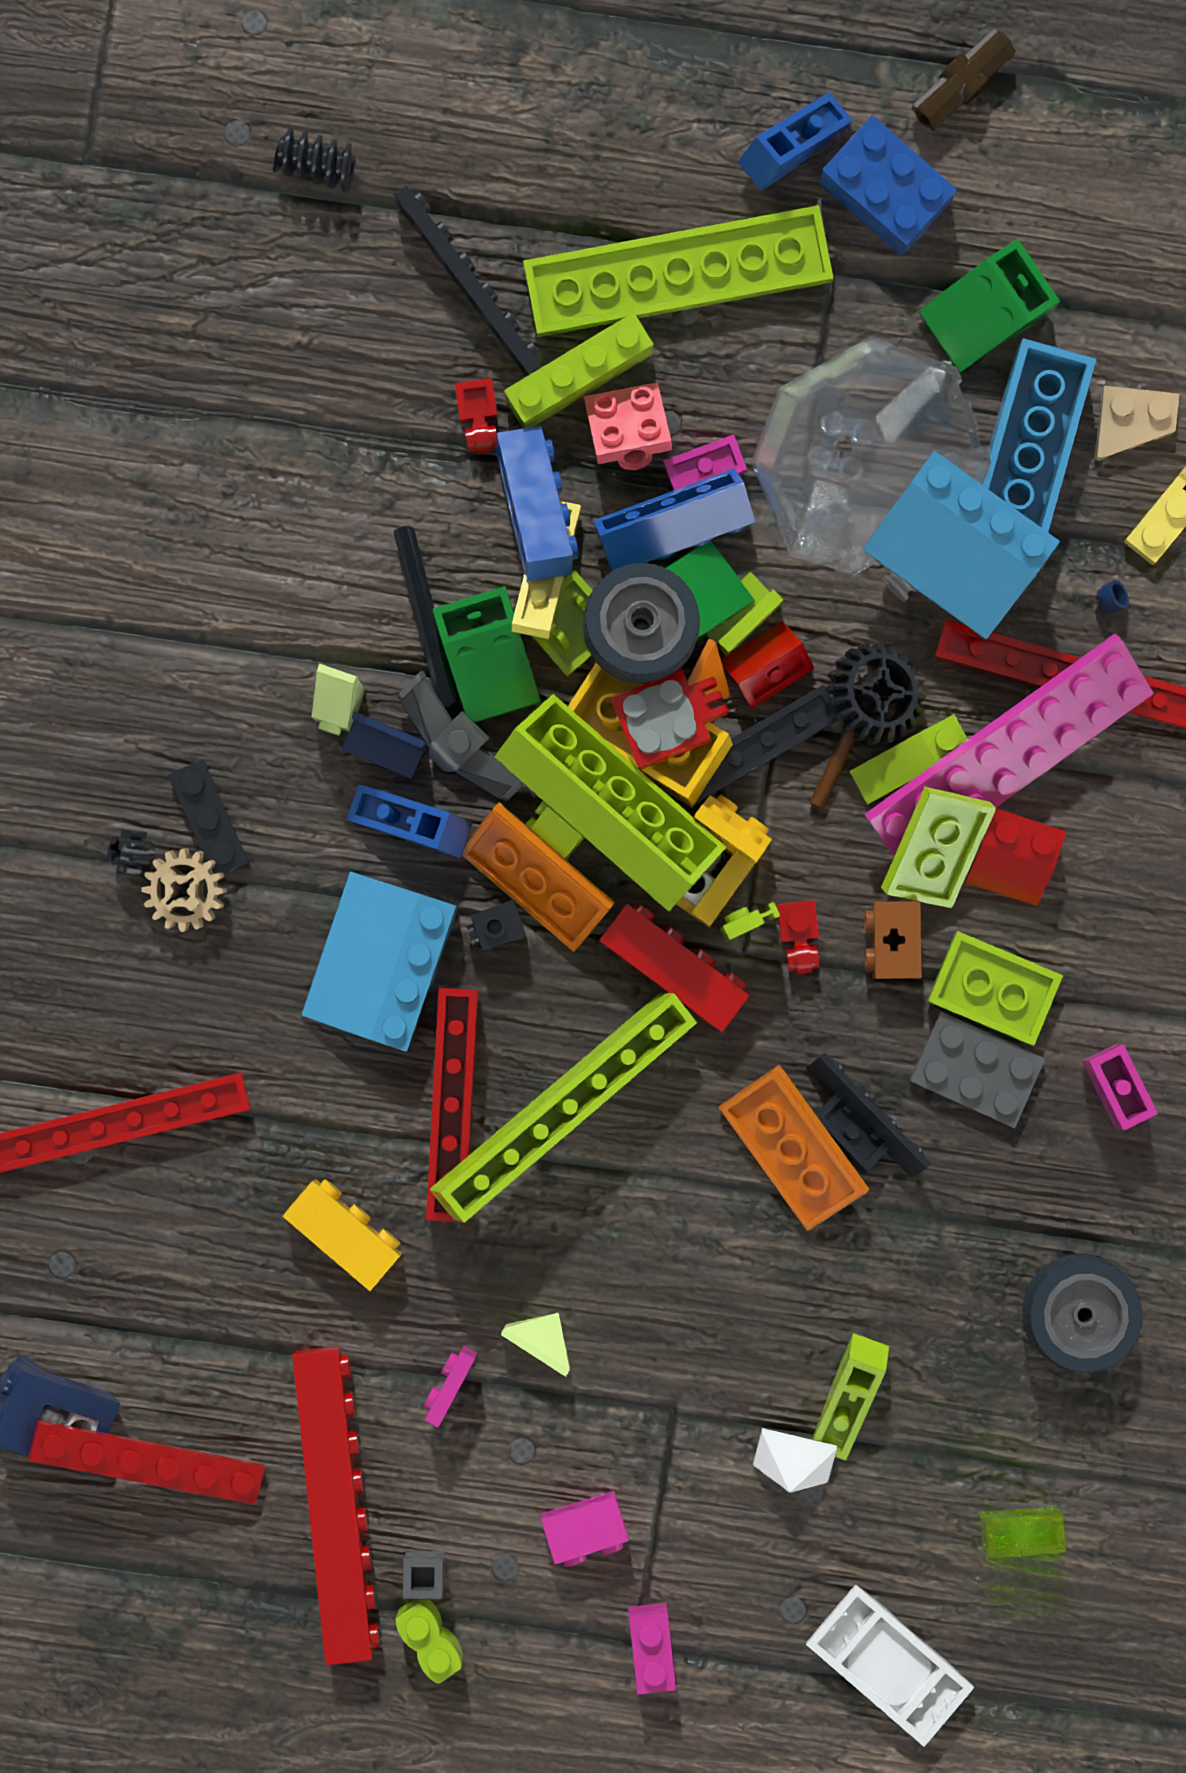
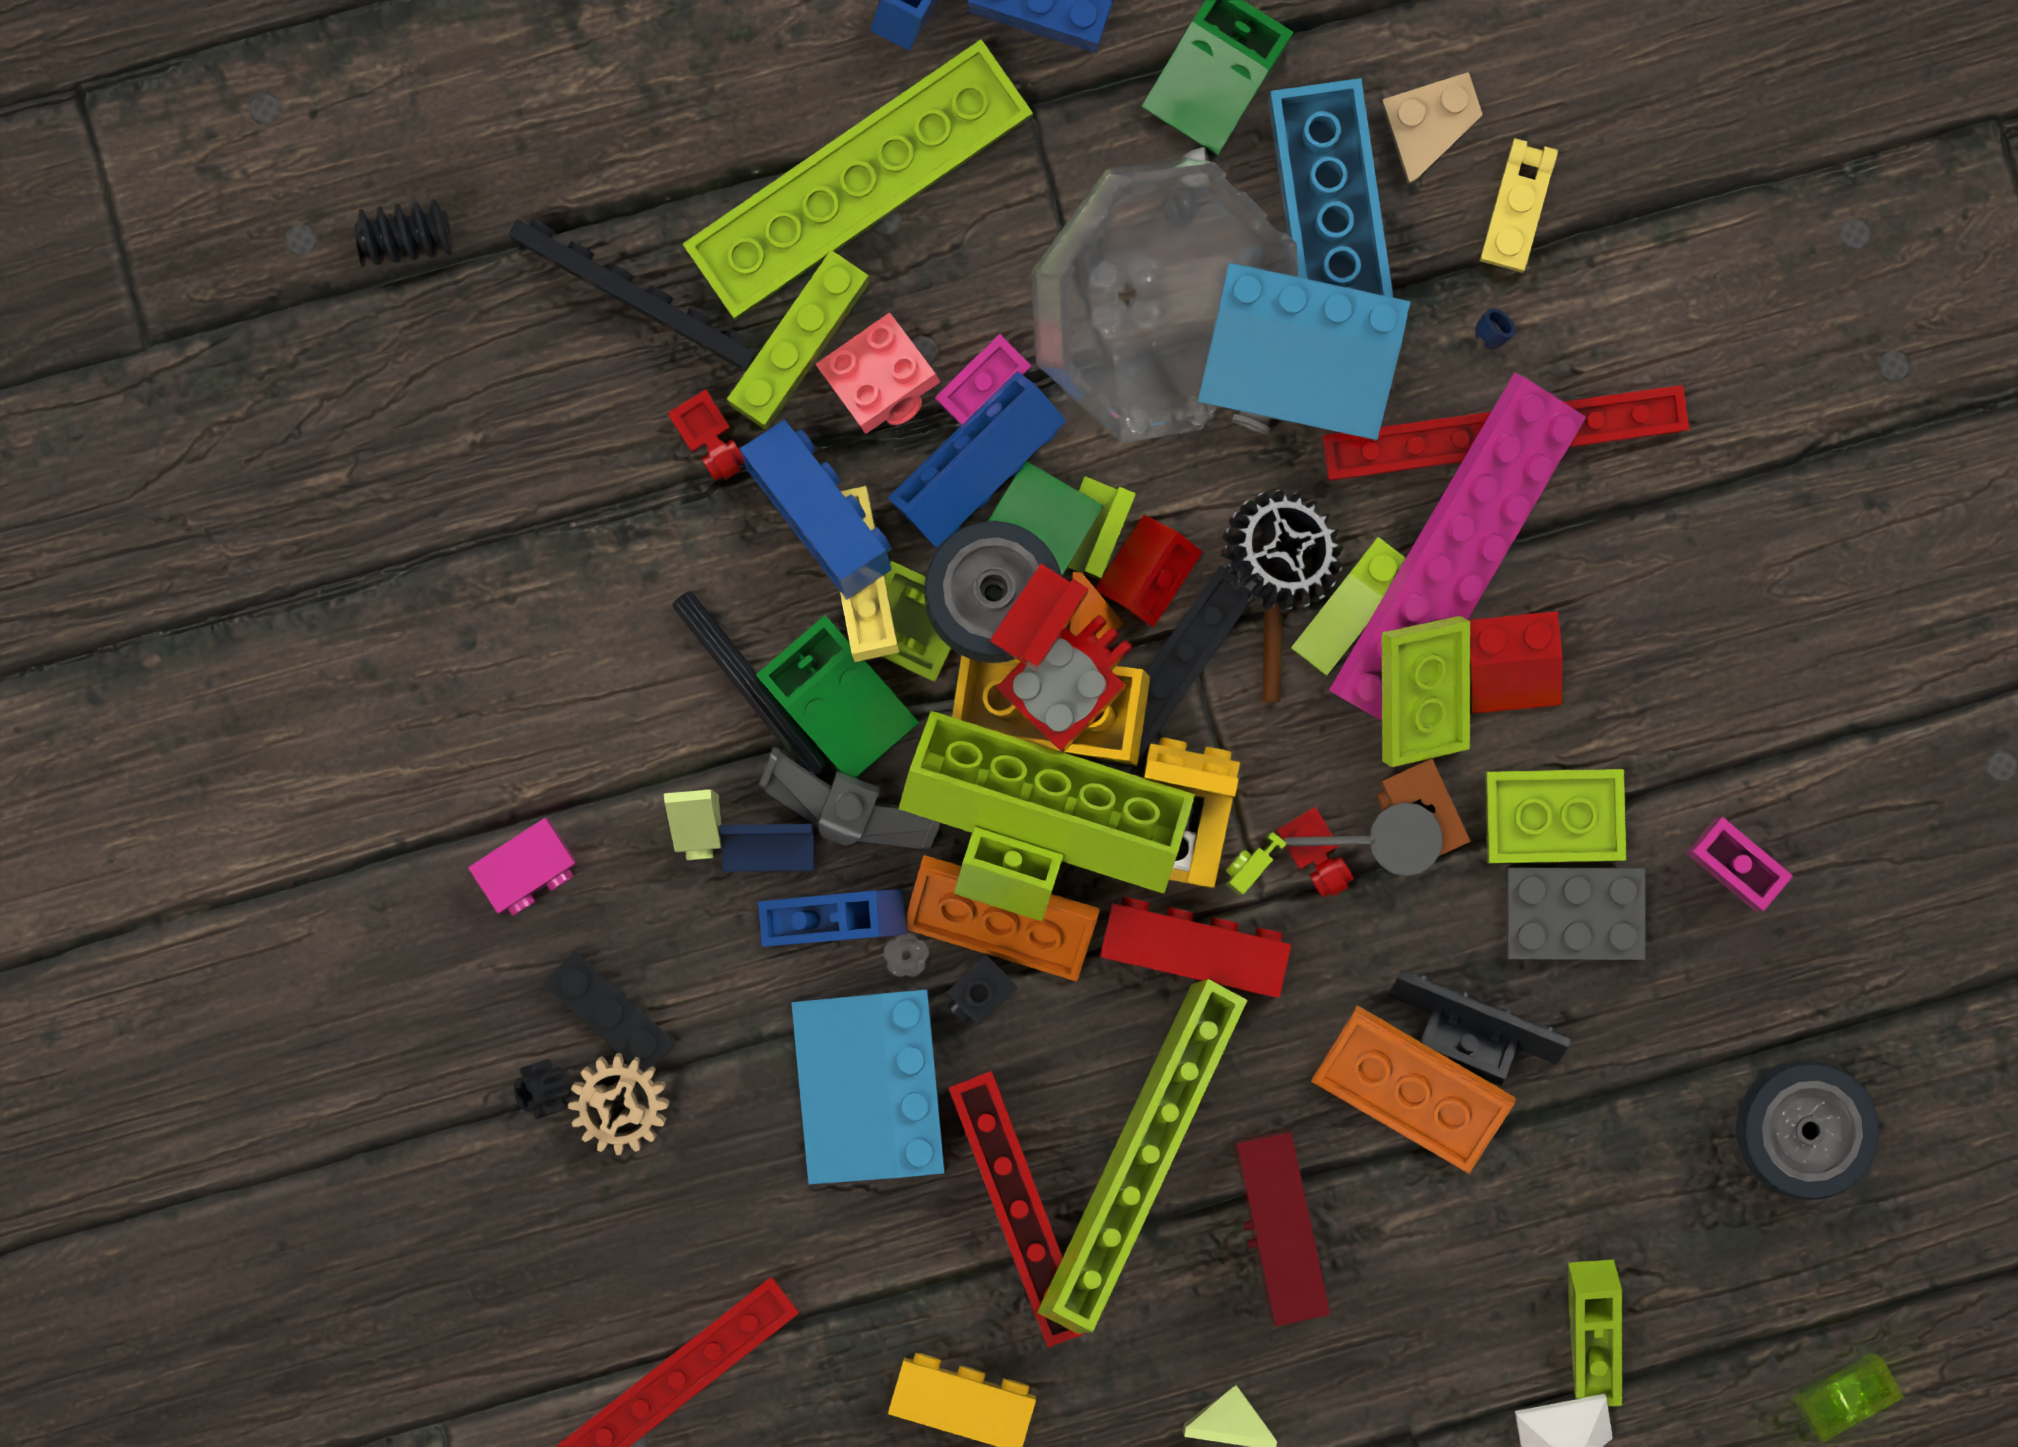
camera: 25 degrees left, 0 degrees up
none -> dark pink brick [468,818,579,916]
none -> clear plate [884,932,929,977]
none -> lime brick [954,827,1063,922]
none -> red panel [990,563,1089,672]
none -> dark red brick [1233,1129,1330,1326]
none -> dark grey piece [1283,802,1443,876]

